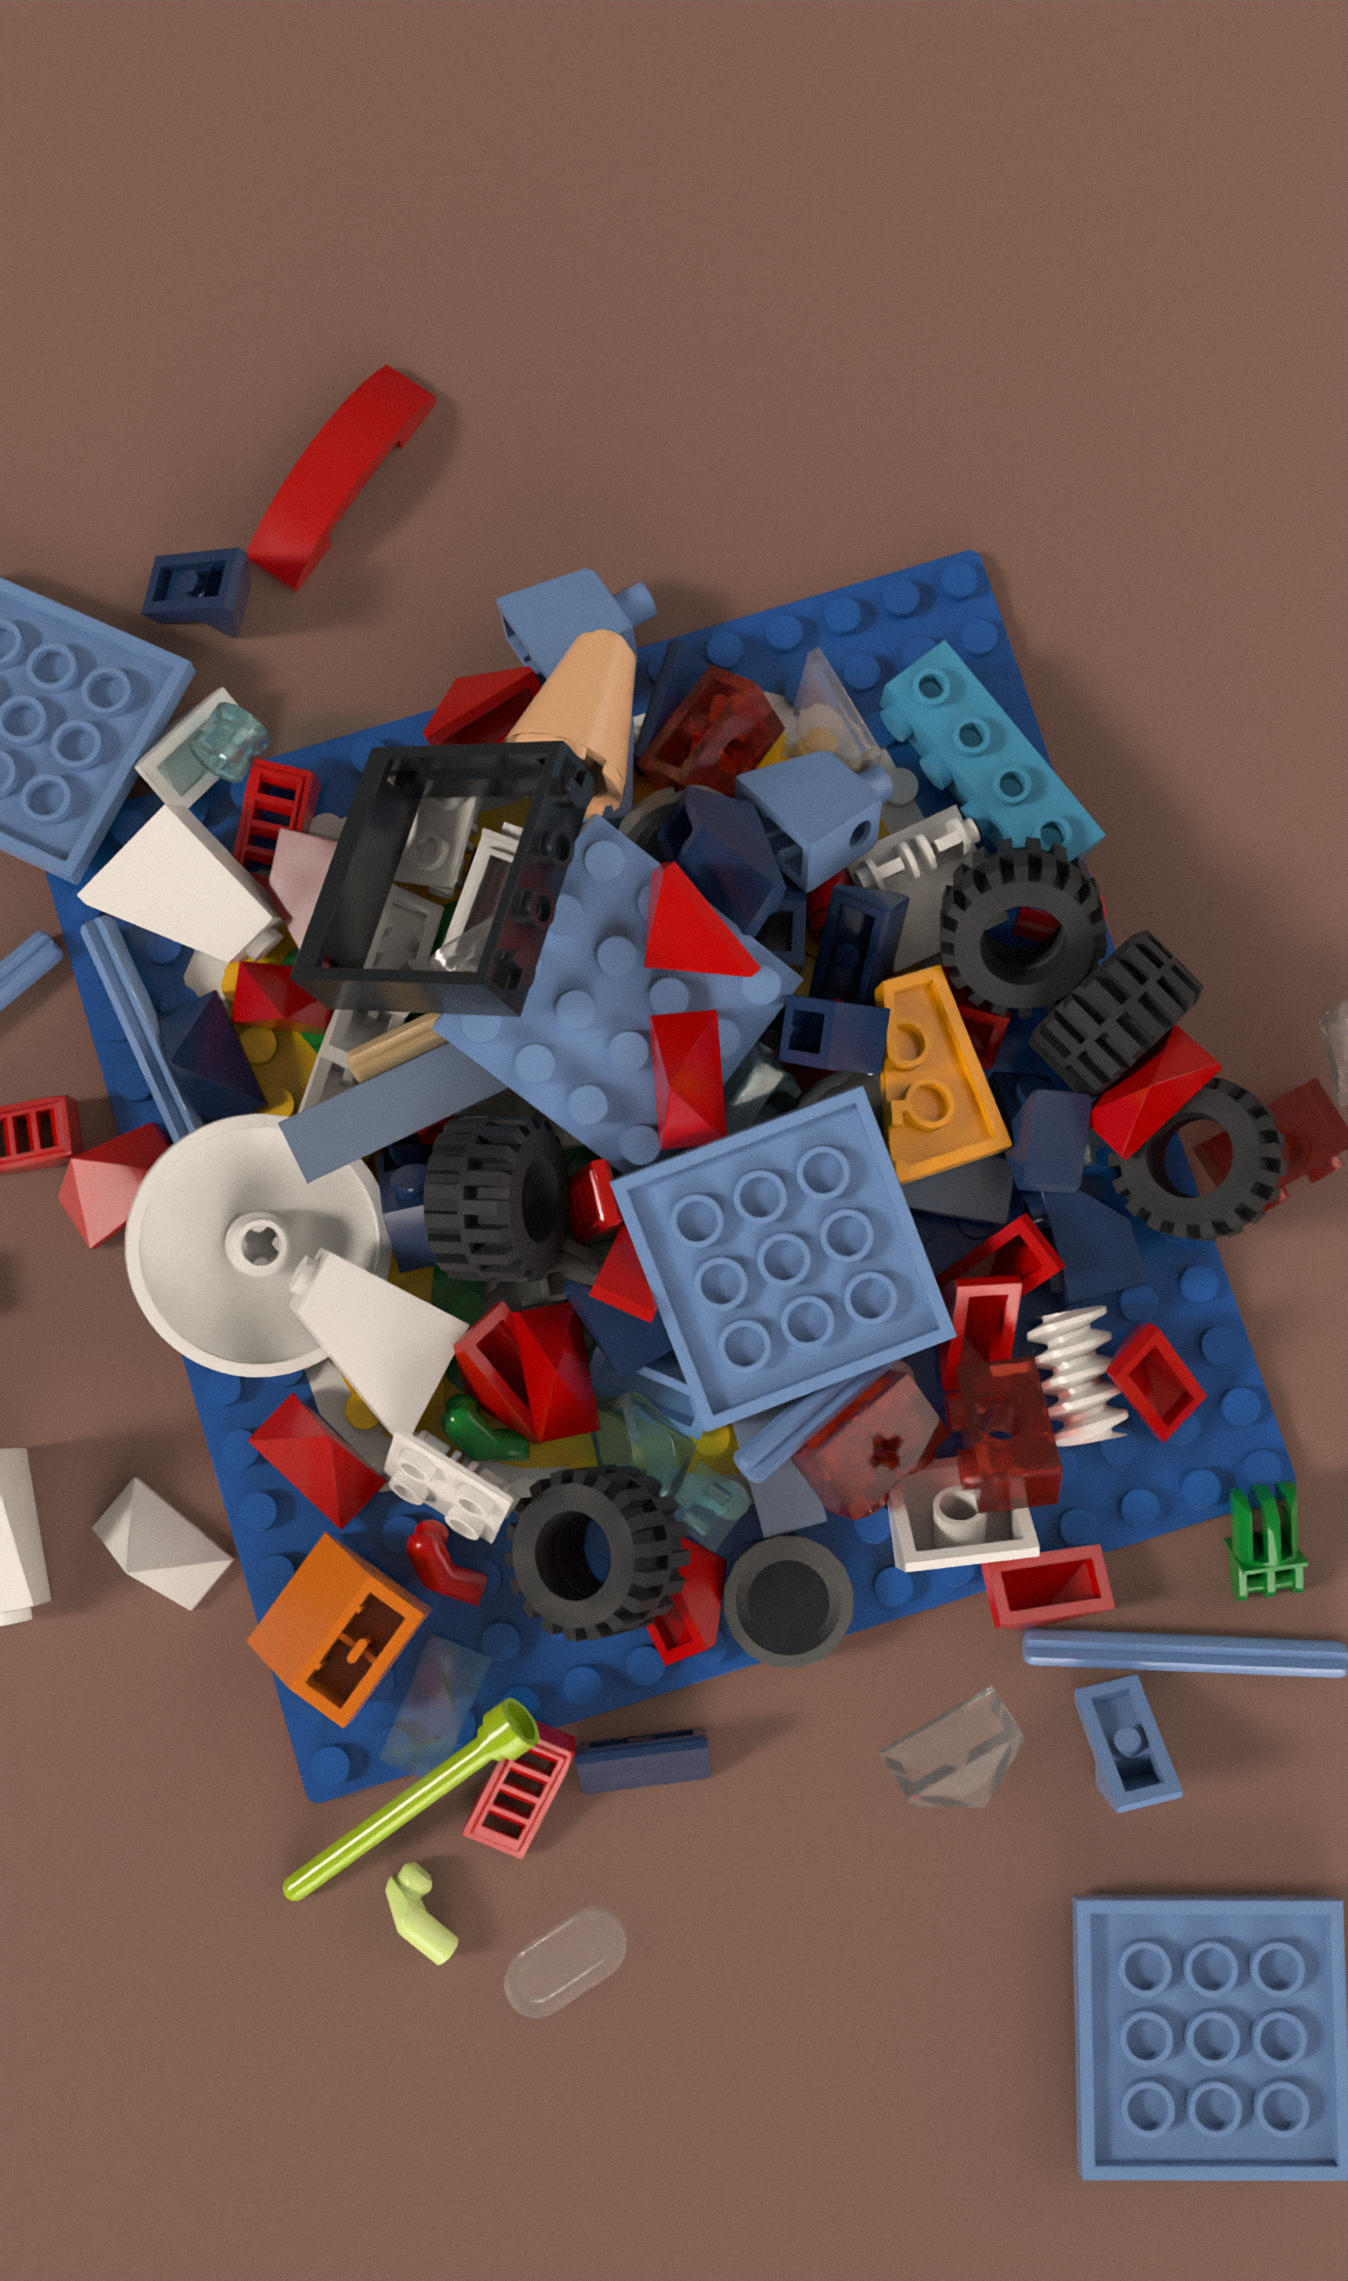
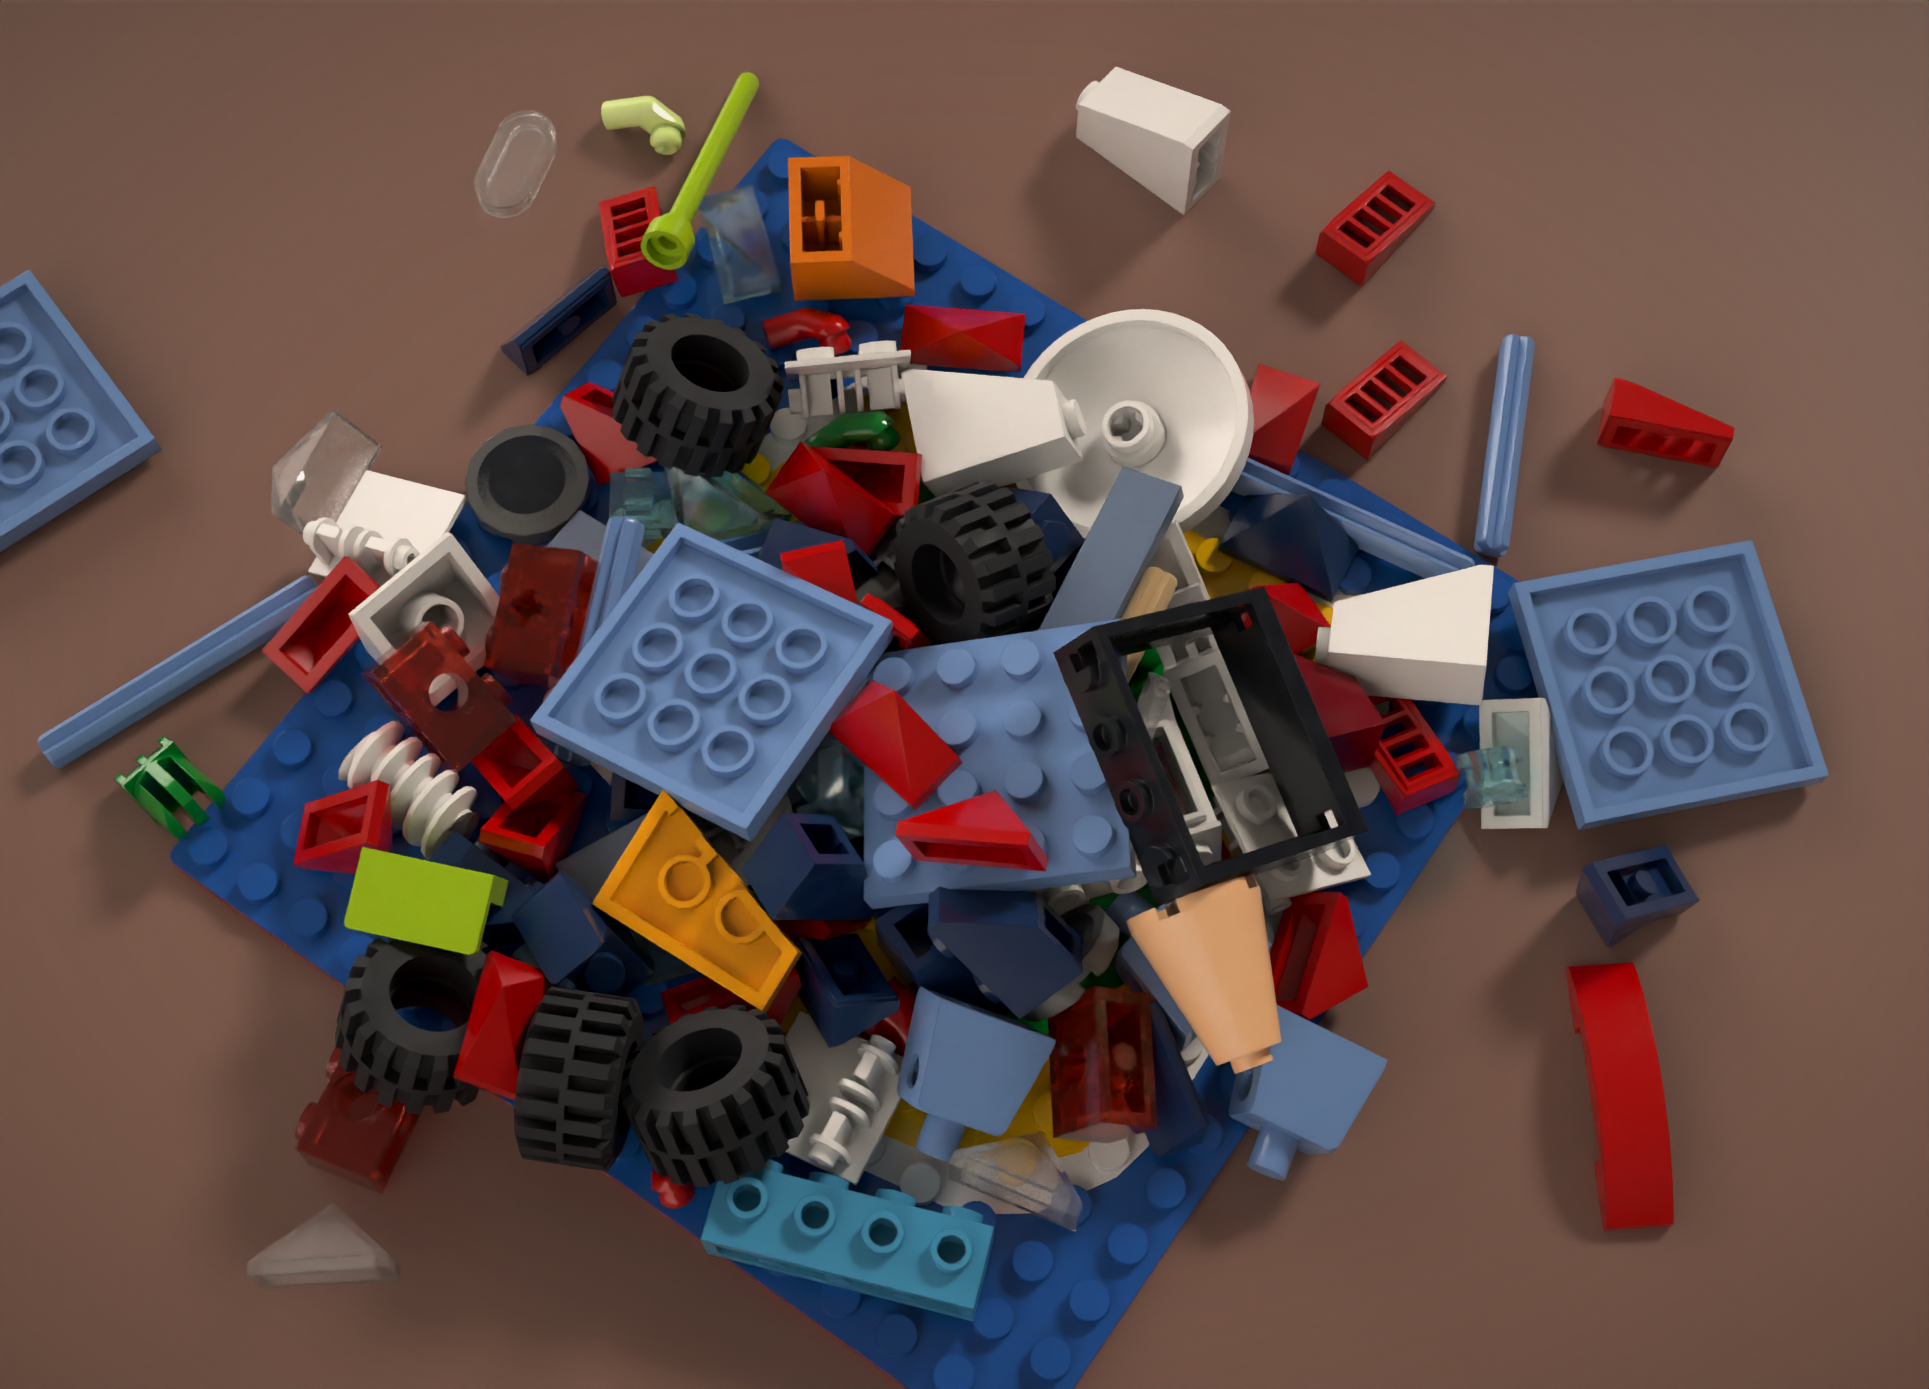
camera: 145 degrees right, 15 degrees down
white slope [92,1477,235,1611] -> none
medium blue slope [1074,1674,1183,1814] -> none
none -> white hinge [303,470,468,586]
none -> lime panel [344,847,509,956]

